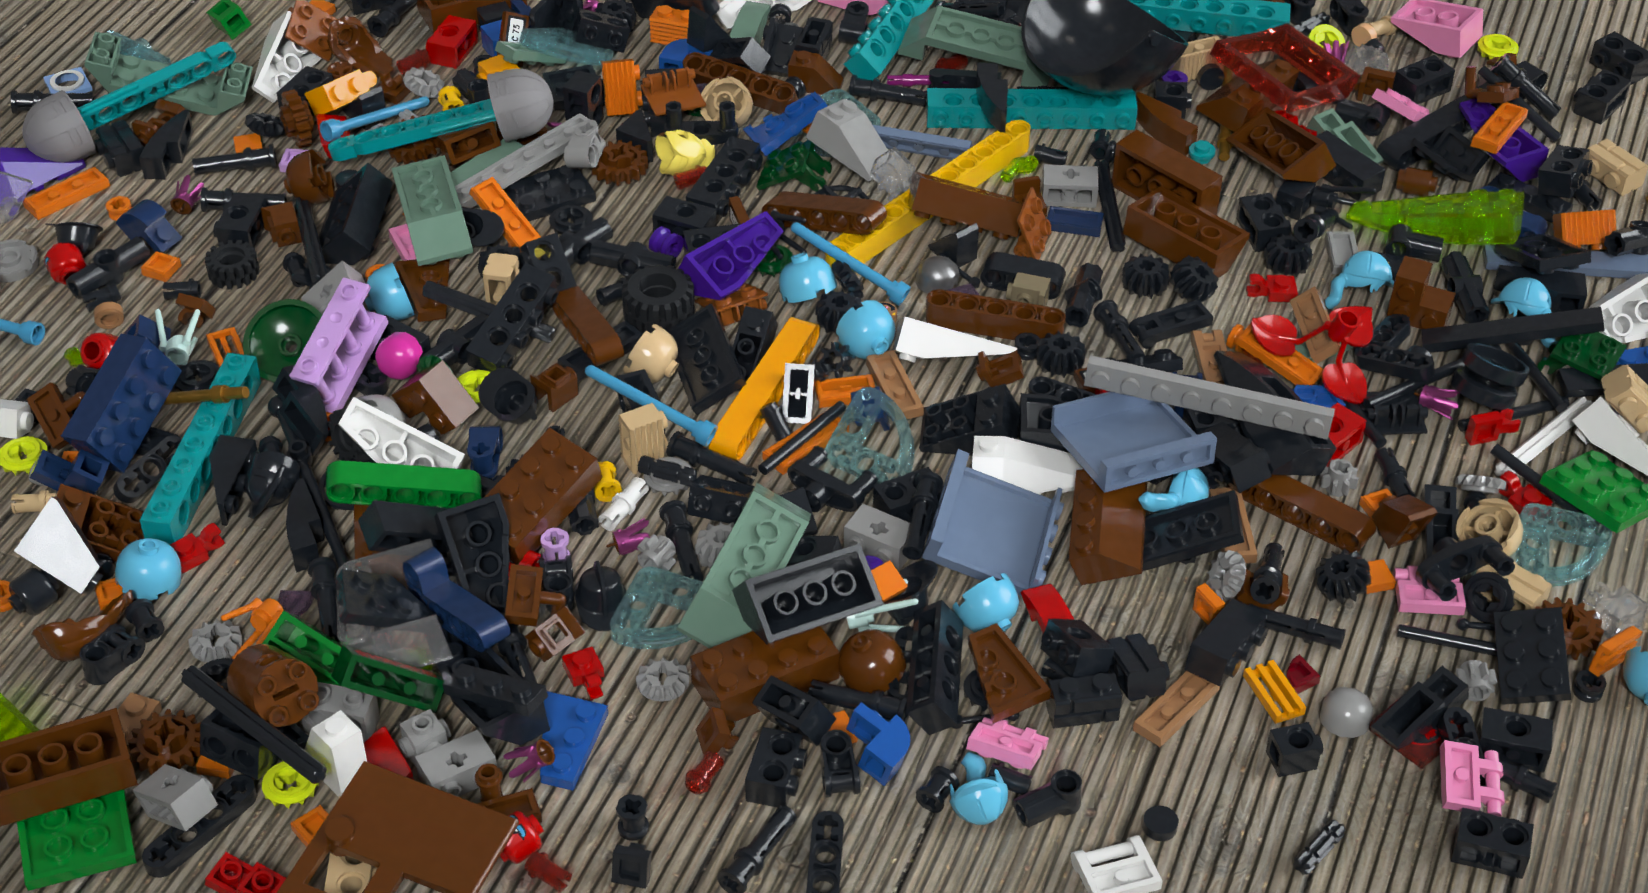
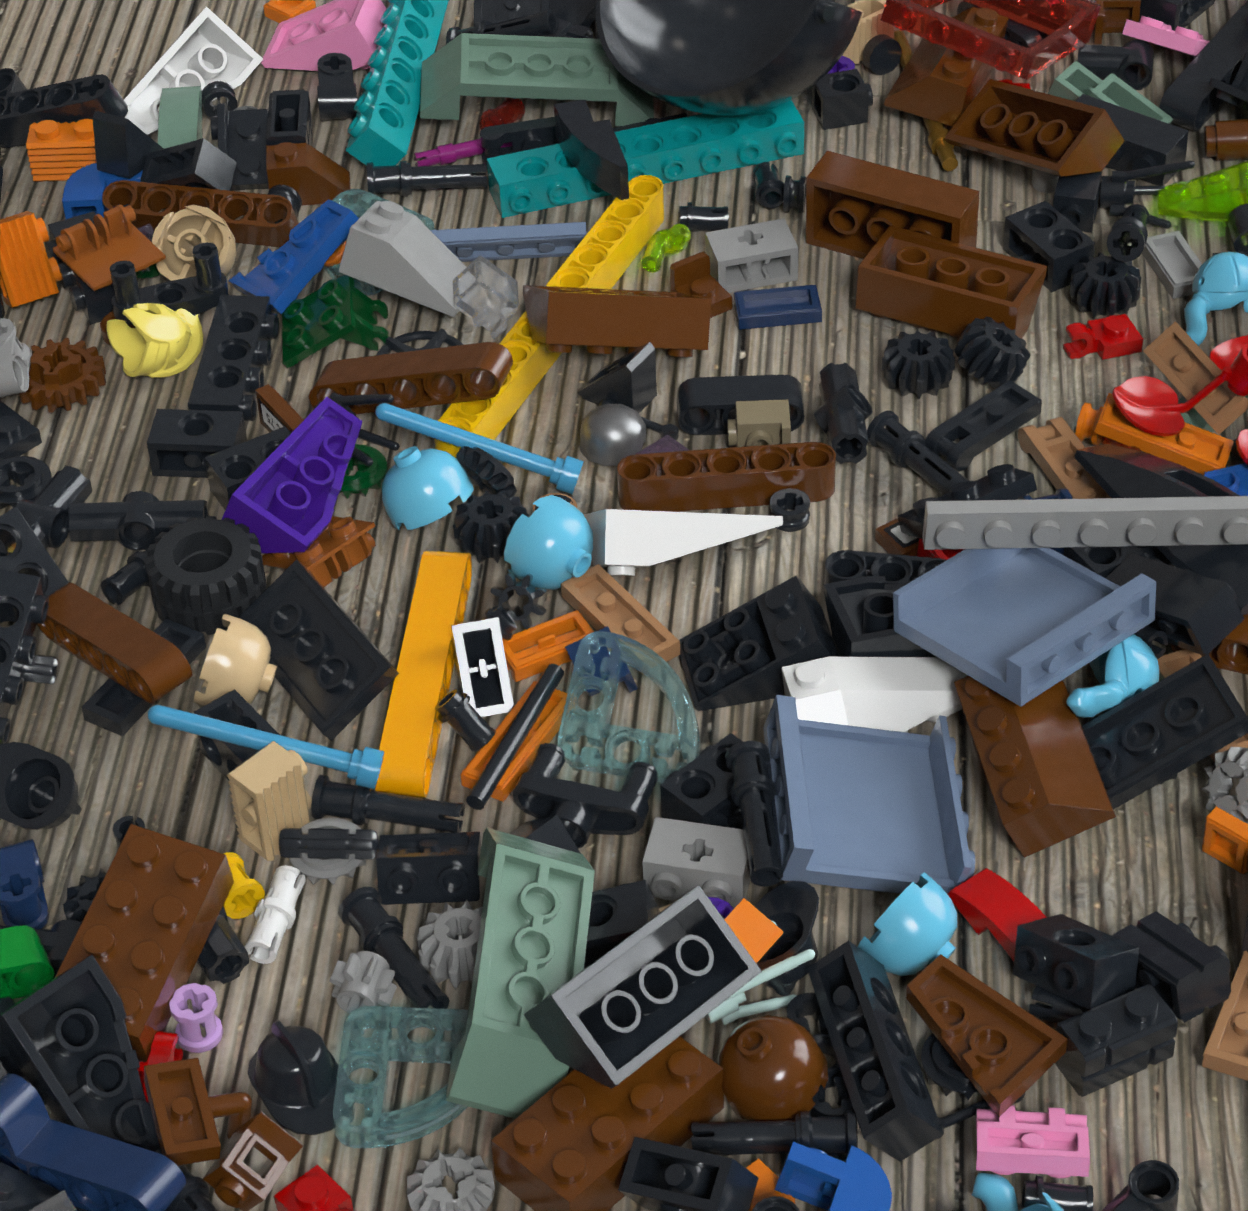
camera: 15 degrees left, 0 degrees up
reddish brown window [530,363,579,412] -> none
black piece [539,555,575,613] -> none
flat silver piece [606,518,650,555] -> none
black slope [616,110,653,163] -> none
dark purple wheel [649,226,684,257] -> none
clear red pin [673,164,706,190] -> none
black slope [732,306,778,391] -> none
reddish brown bracket [976,350,1024,387] -> none
dark orange hinge [1014,187,1051,260] -> none
black gear [1036,330,1086,378] -> none
black axle [1094,160,1126,253] -> none
reddish brown slope [1136,91,1198,156] -> none
teal plate [1189,140,1216,164] -> none

